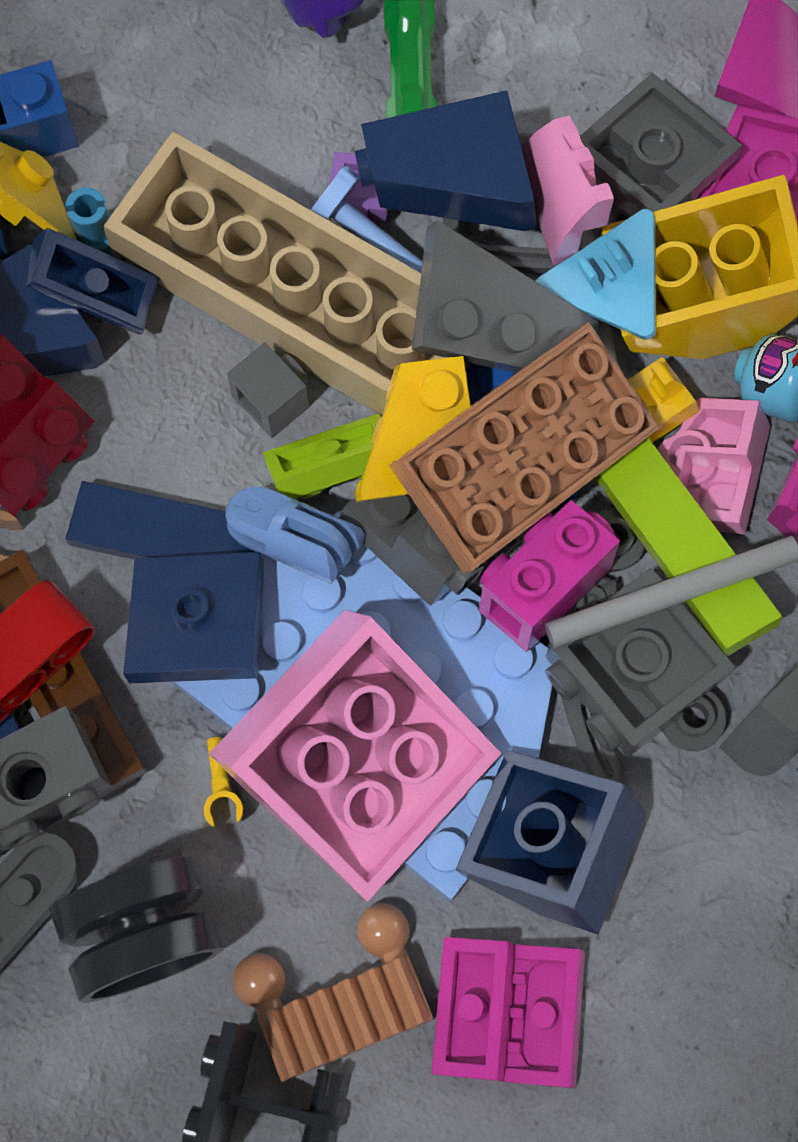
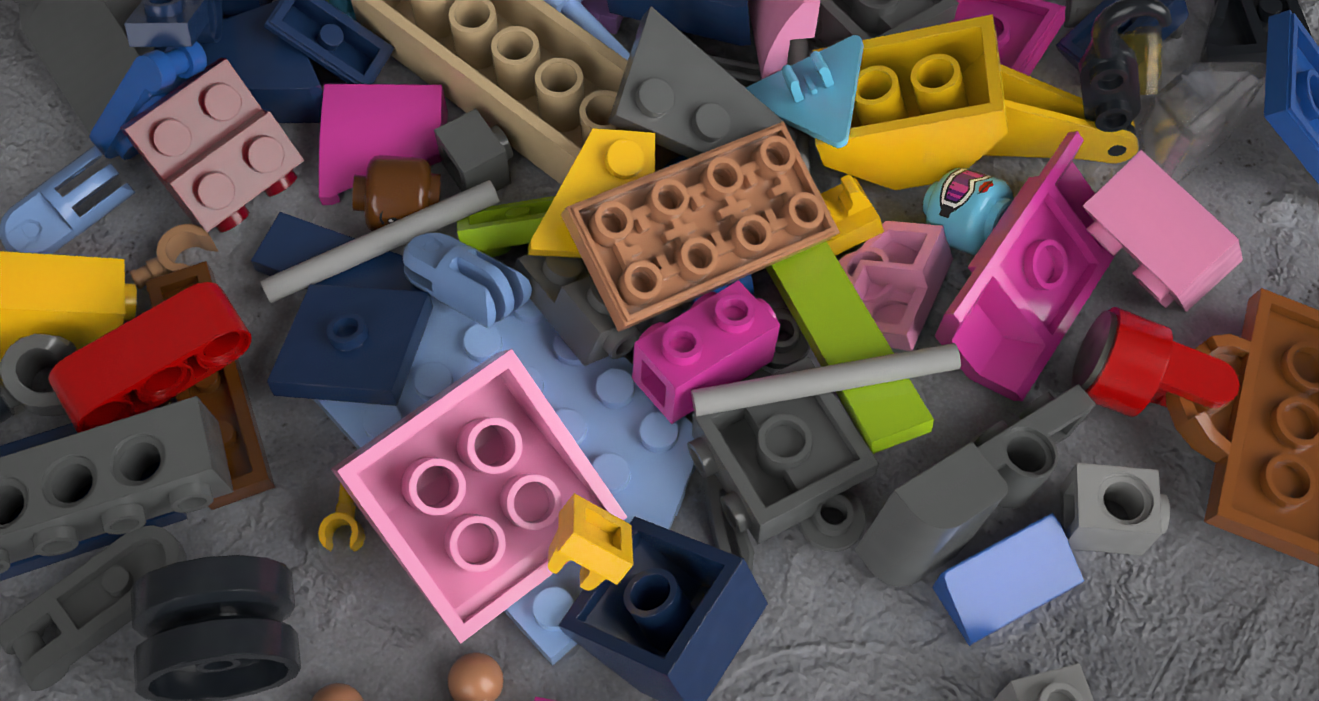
camera: 10 degrees right, 10 degrees down
none -> light grey bar [260,180,500,303]
none -> dark pink slope [319,84,448,205]
none -> reddish brown head [352,155,441,231]
none -> yellow tile [548,493,633,591]

